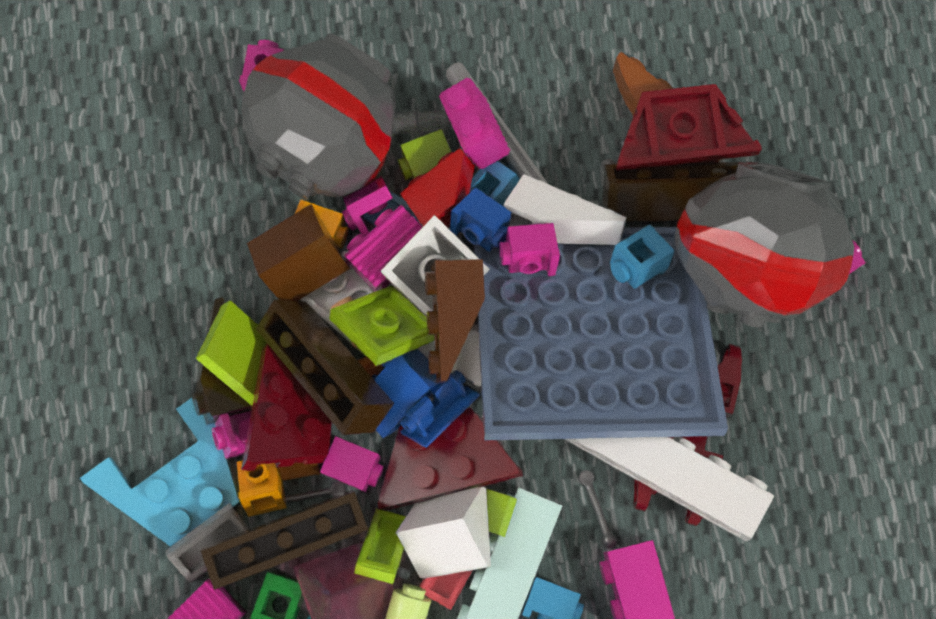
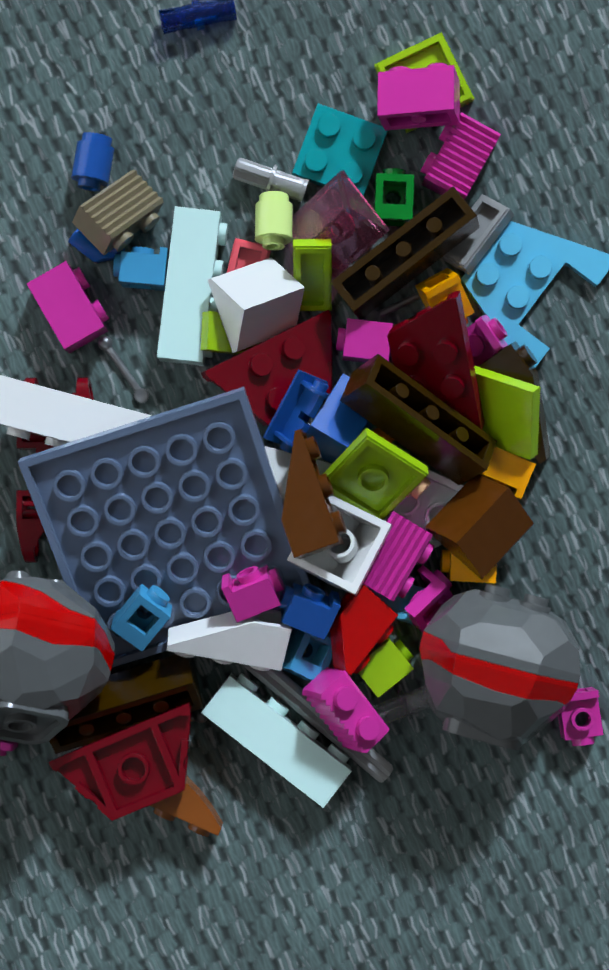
camera: 165 degrees right, 10 degrees up
none -> light aqua brick [201,673,352,808]
none -> light orange brick [480,447,536,499]

